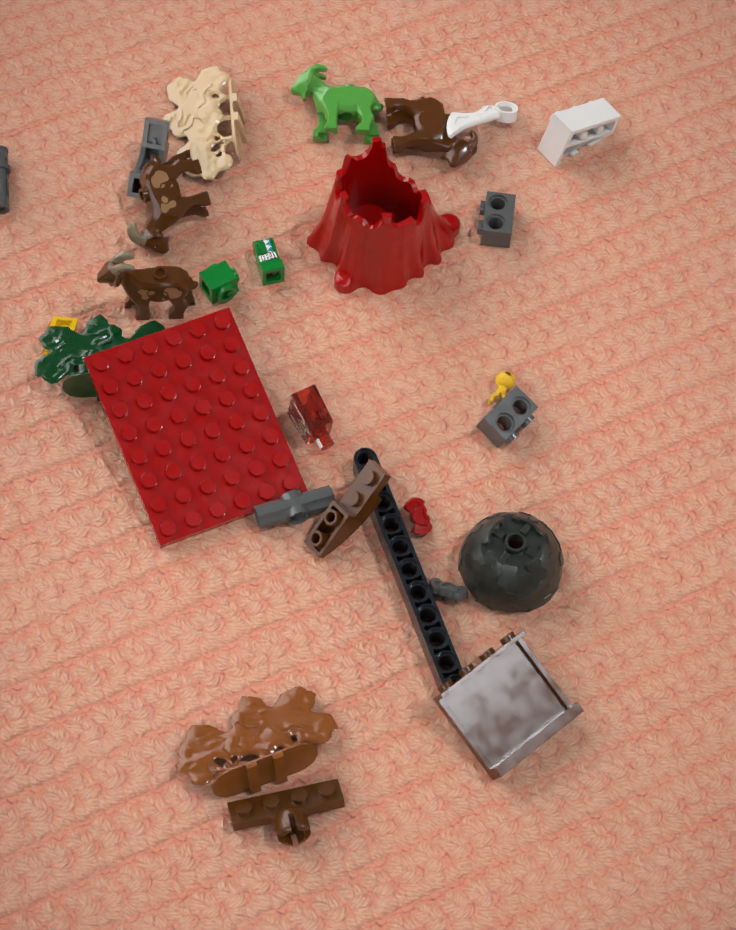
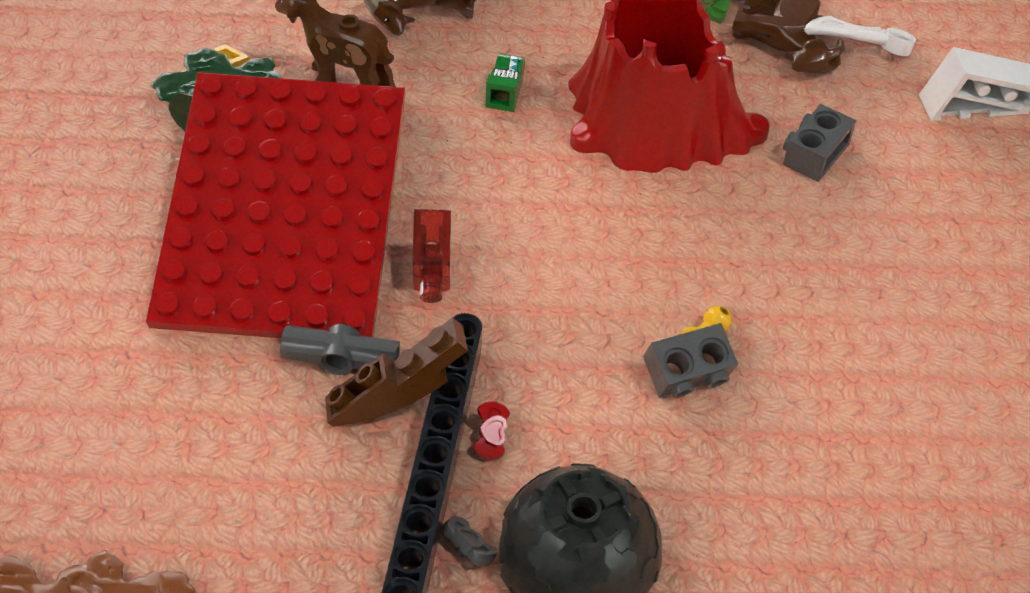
camera: 30 degrees right, 10 degrees down
green brick [199,260,240,304] -> none

